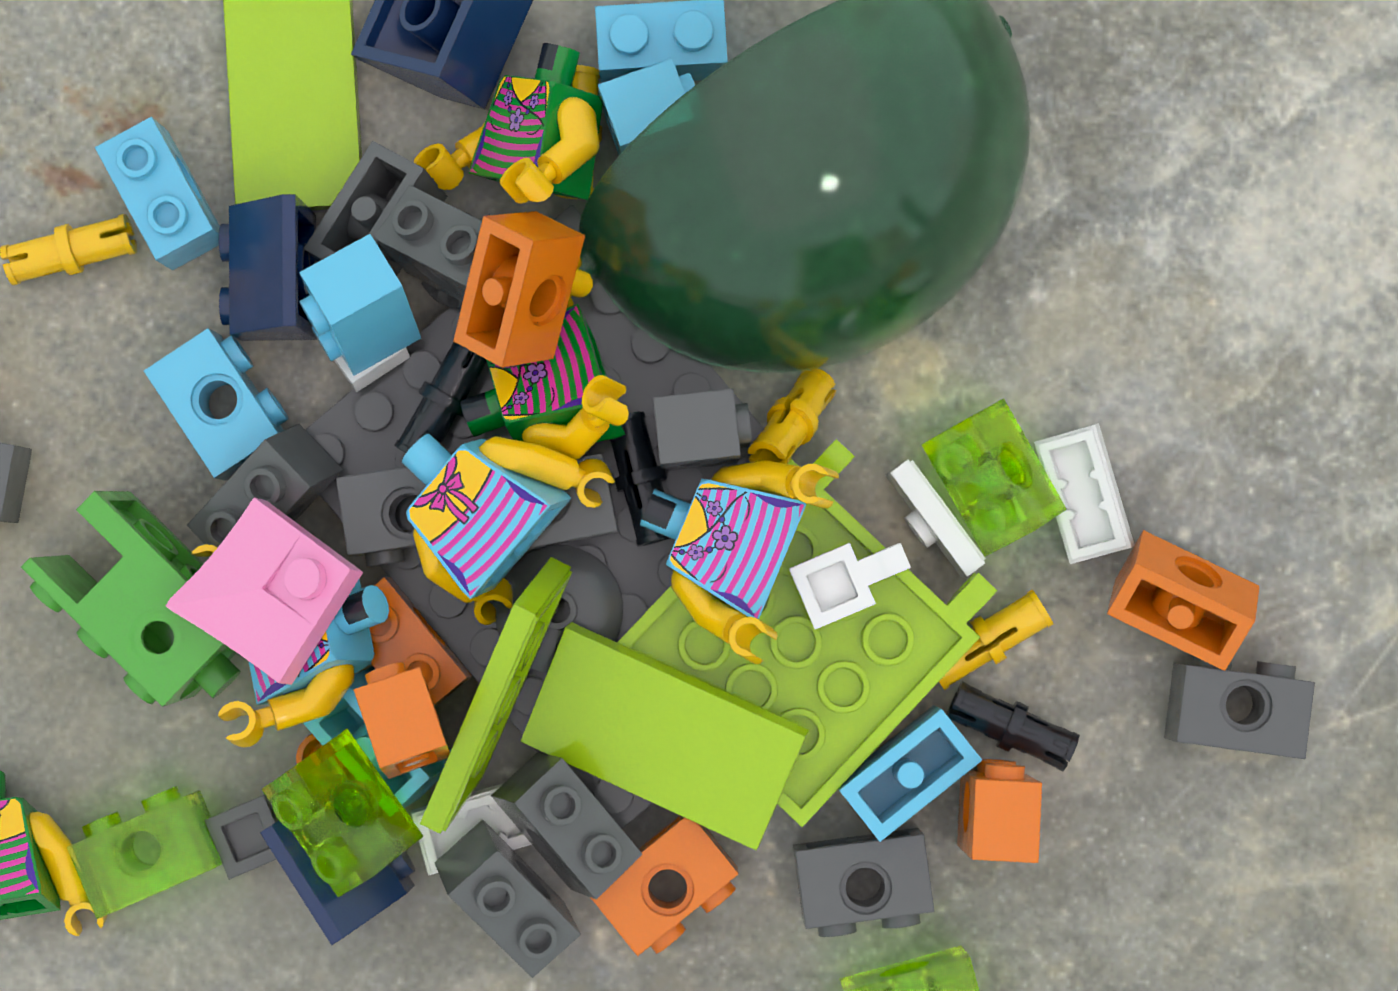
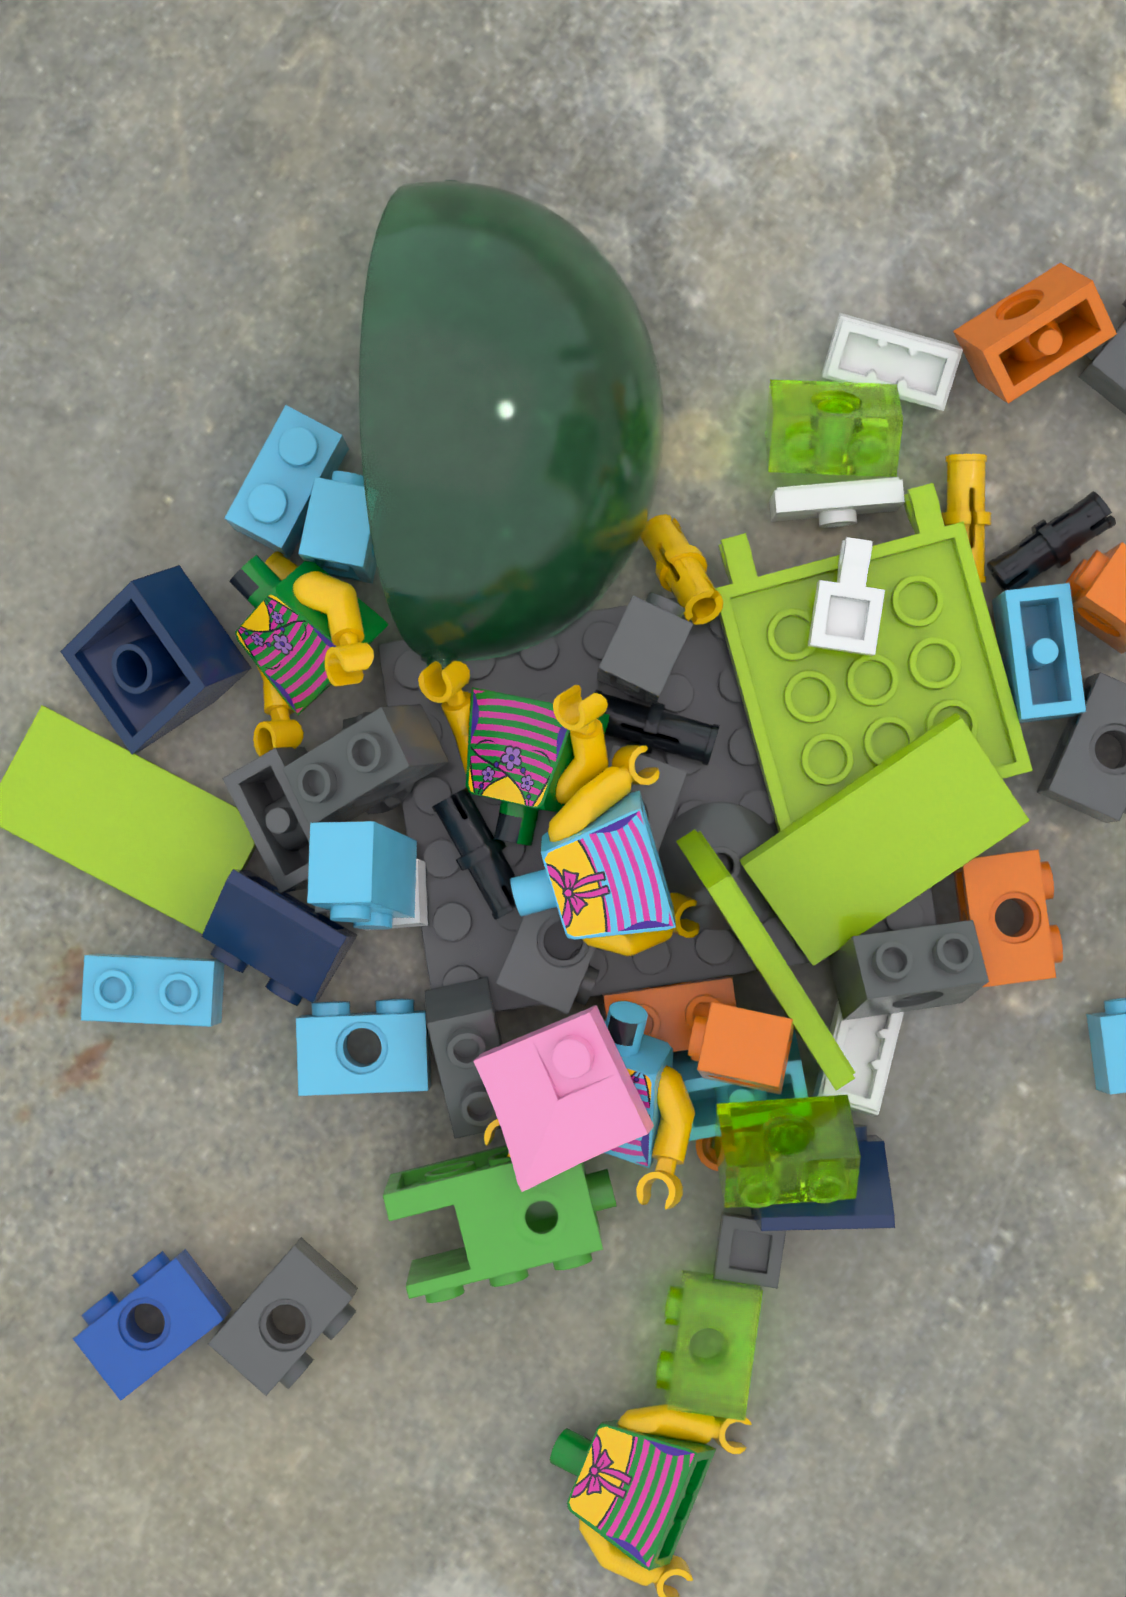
camera: 55 degrees left, 0 degrees up
yellow pin [0,214,137,285] -> none
dark grey brick [434,820,581,978] -> none
orange brick [453,211,585,368] -> none
torso [640,460,839,664] -> none

